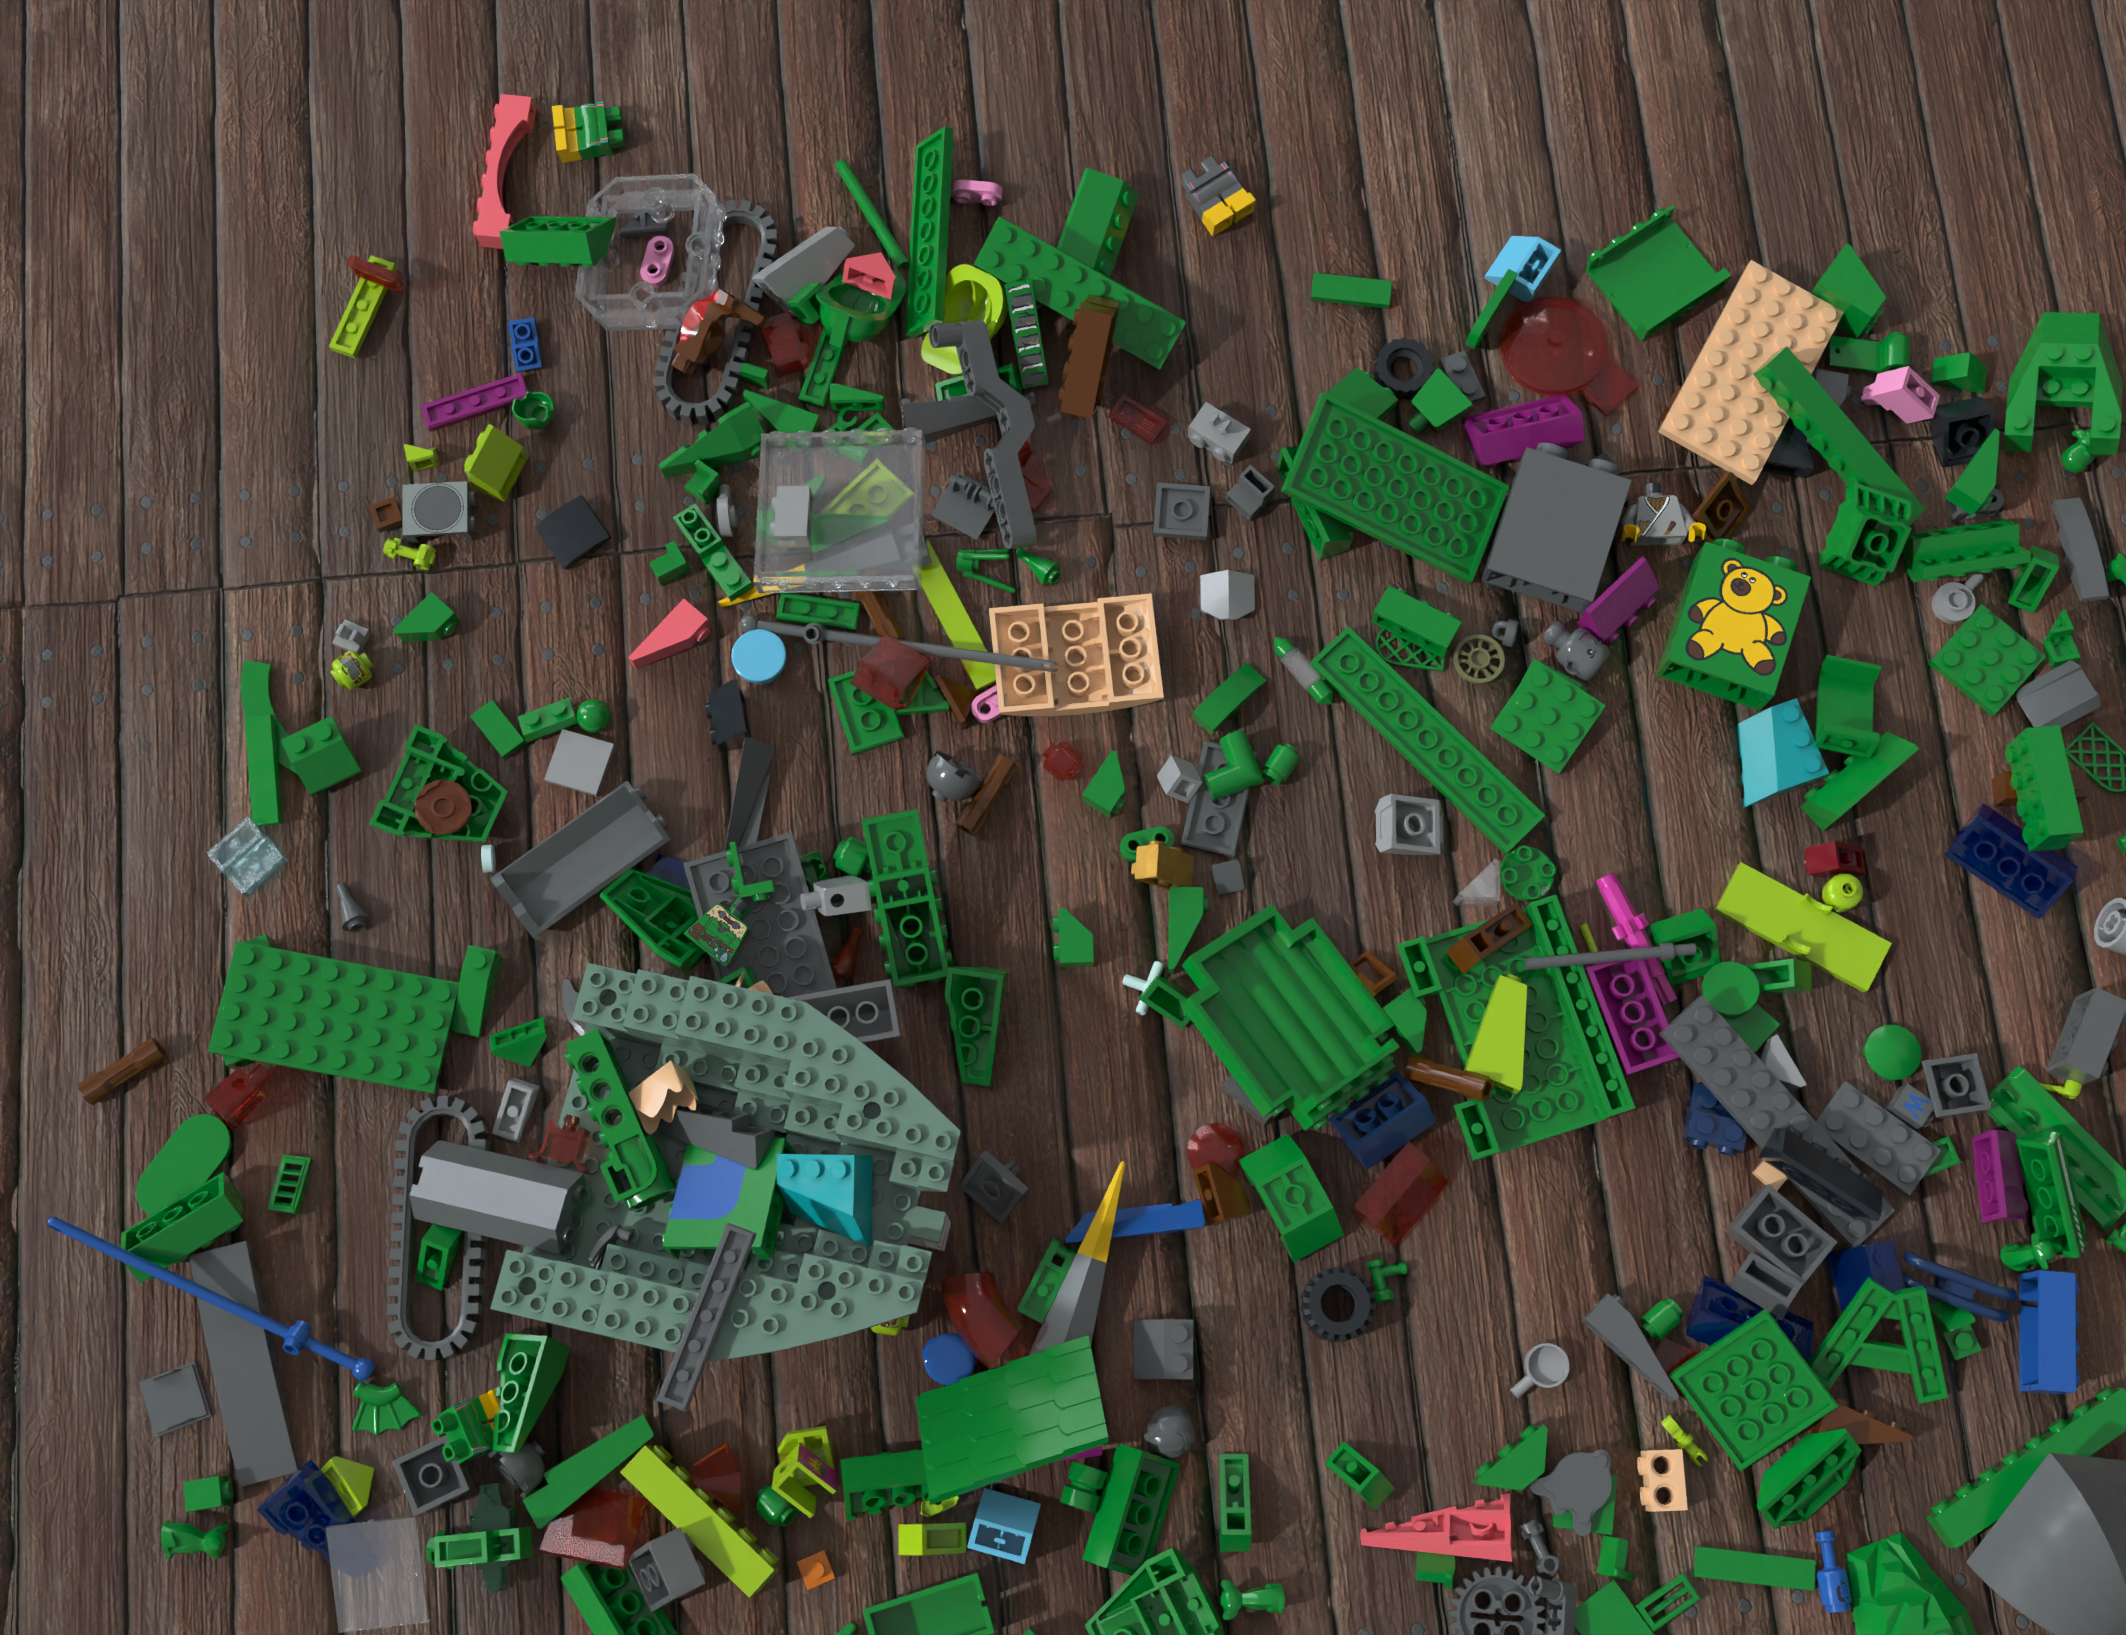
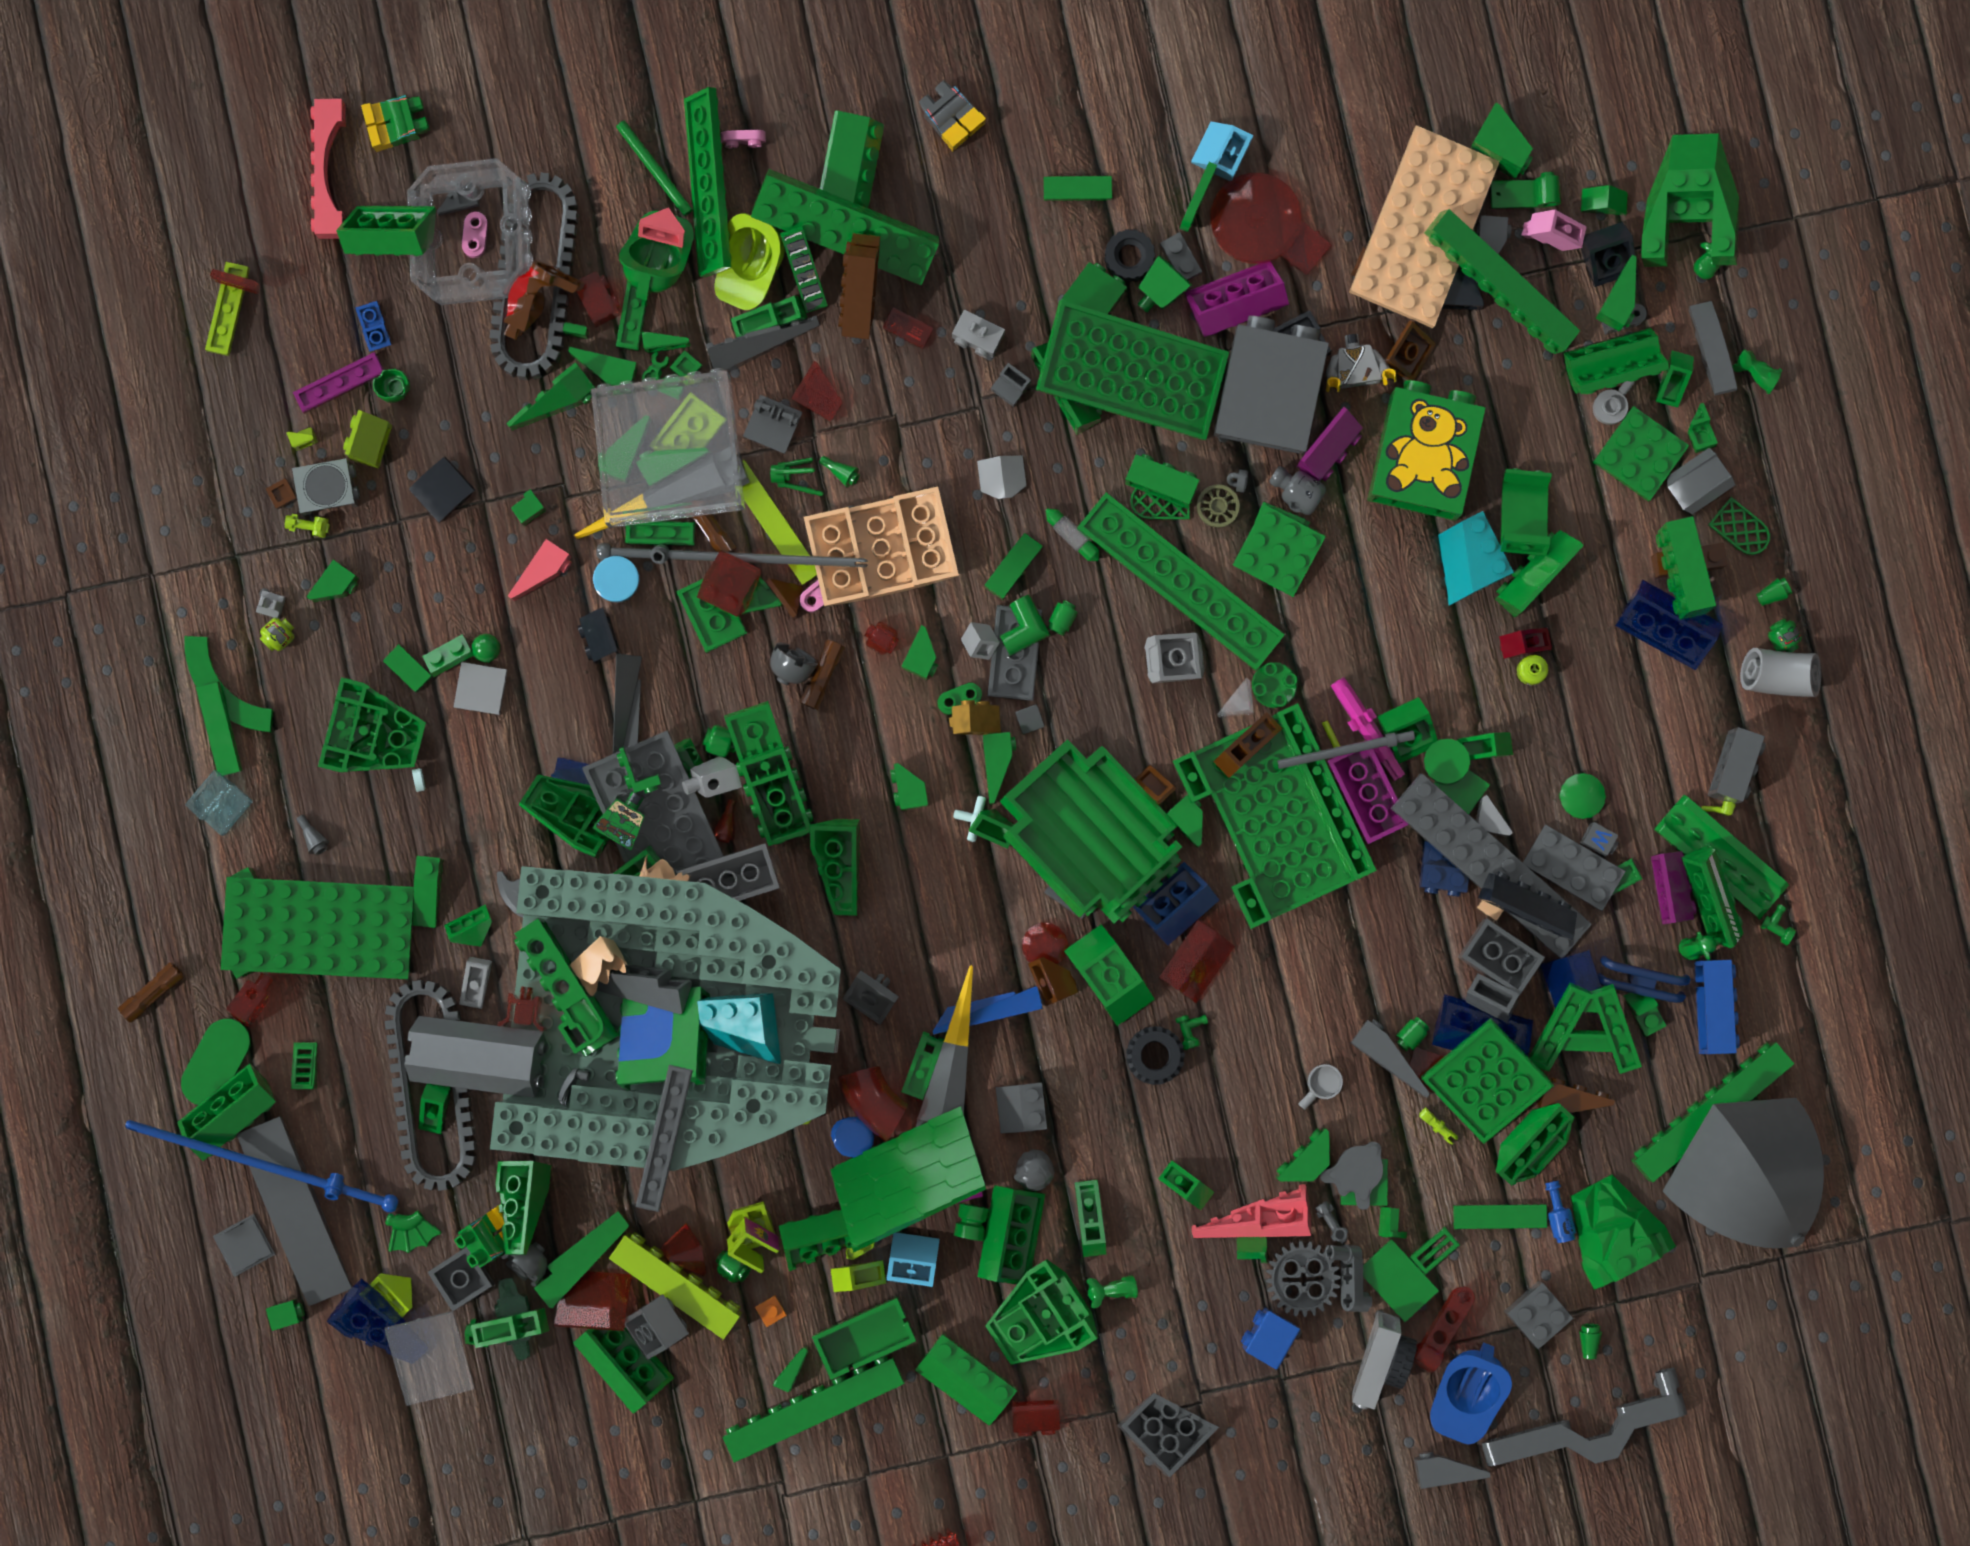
camera: 10 degrees left, 10 degrees up
green animal [161,1520,229,1559] -> none
green slope [281,716,362,796] -> none
copper tile [415,780,472,836] -> none
dark grey panel [490,781,671,938] -> none
green slope [673,504,754,602] -> none
green panel [684,460,722,505] -> none
light grey piece [717,484,737,538] -> none
light grey slope [752,226,855,316] -> none
light grey brick [770,486,814,548] -> none
green panel [787,282,822,324] -> none
dark grey beam [929,320,1037,549] -> none
dark grey plate [1153,482,1211,540] -> none
reddish brown axle [1405,1056,1493,1102] -> none
lime slope [1464,974,1527,1094] -> none
green panel [1585,205,1731,341] -> none
light nougat brick [1637,1449,1688,1512] -> none
lime piece [1714,862,1892,993] -> none
green slope [1819,482,1912,586] -> none
dark grey slope [1922,1053,1991,1119] -> none

